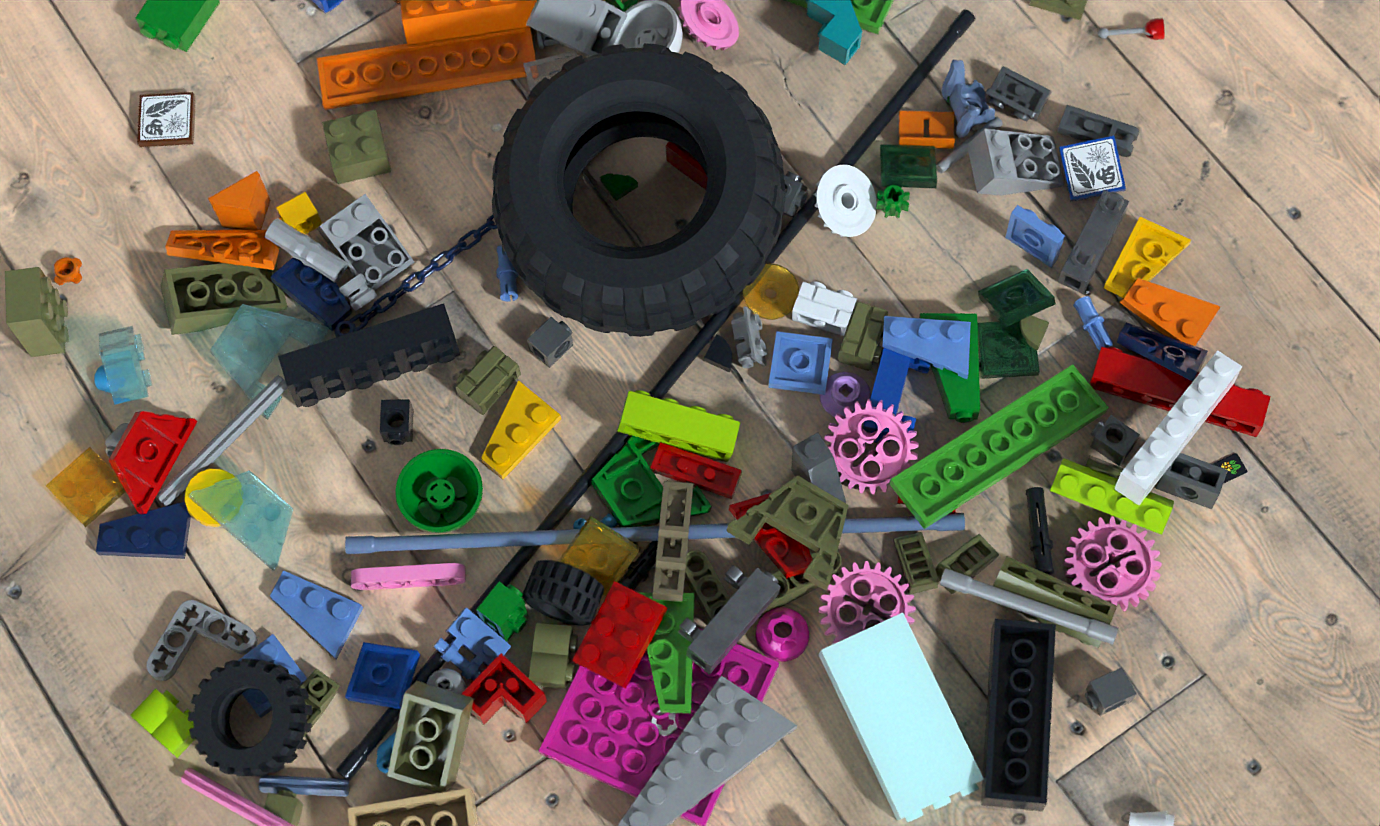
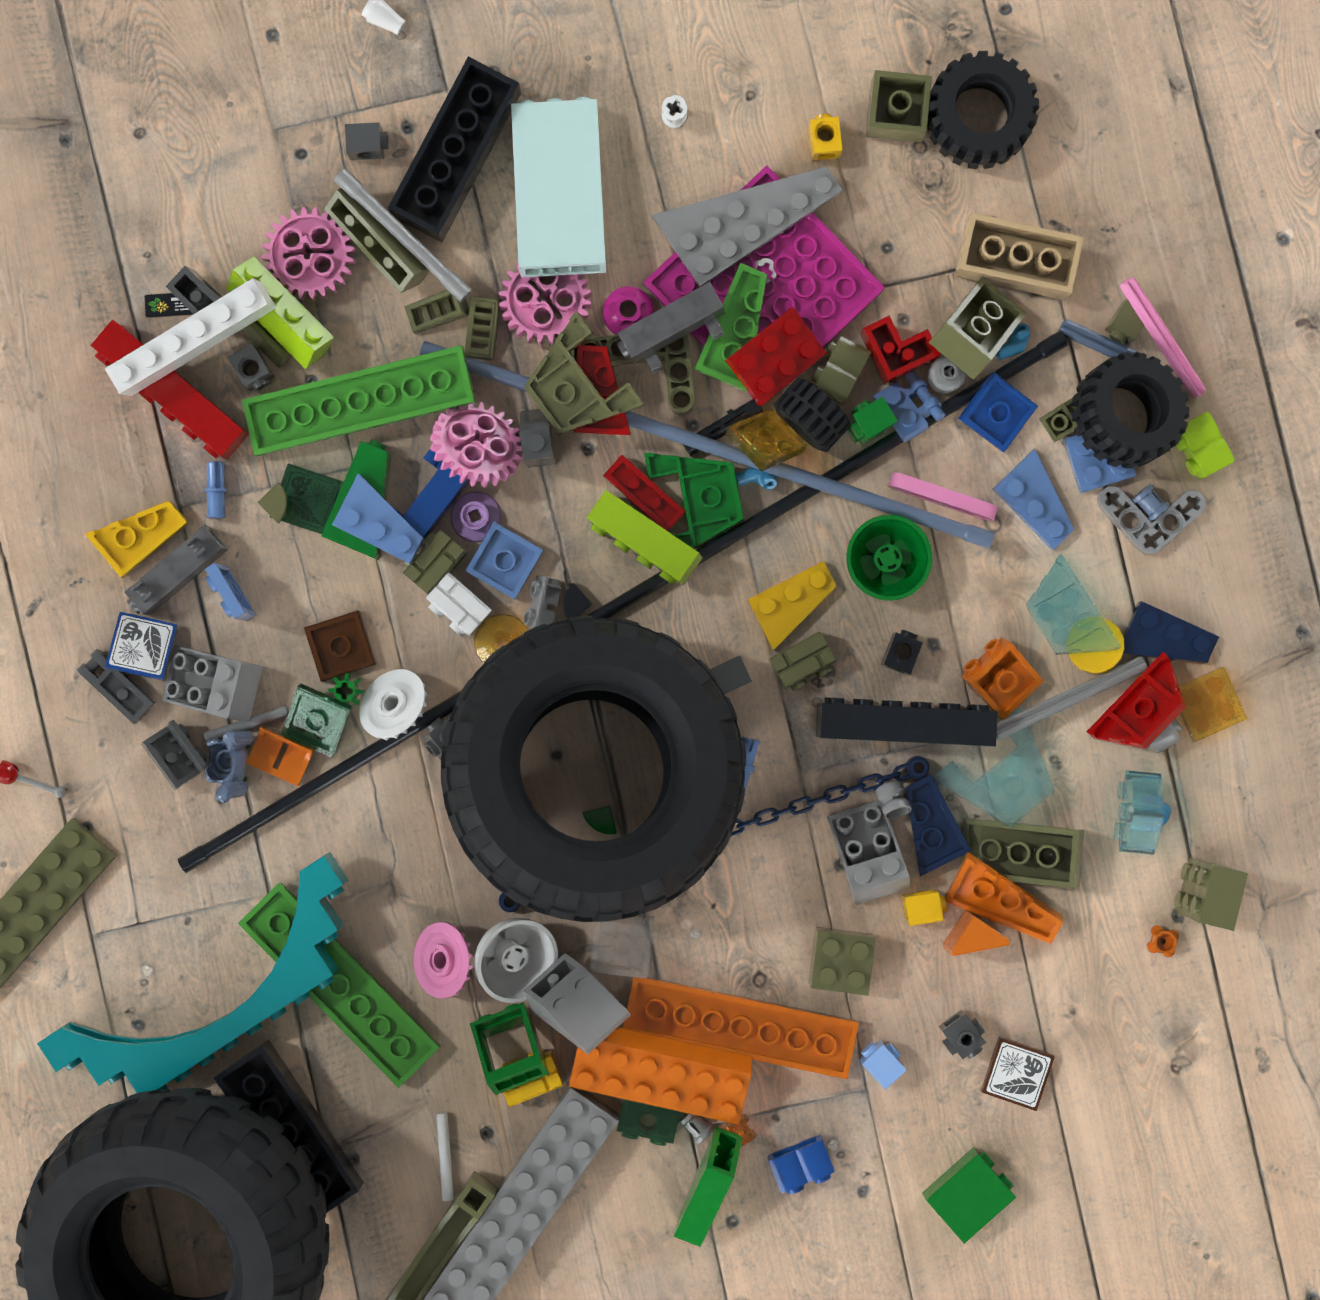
camera: 165 degrees left, 20 degrees up
light grey axle [265,218,348,283] -> none
dark tan slope [653,481,693,602] -> none
clear green tile [978,269,1056,327] -> none
black pin [1026,487,1054,575] -> none
dark blue wing [1117,322,1208,381] -> none
orange wing [1120,278,1221,346] -> none
none -> reddish brown tile [304,610,377,682]
none -> light blue brick [859,1040,906,1090]
none -> dark grey brick [938,1010,986,1059]
none -> orange plate [961,637,1044,720]
none -> sand blue bush [1131,484,1170,521]

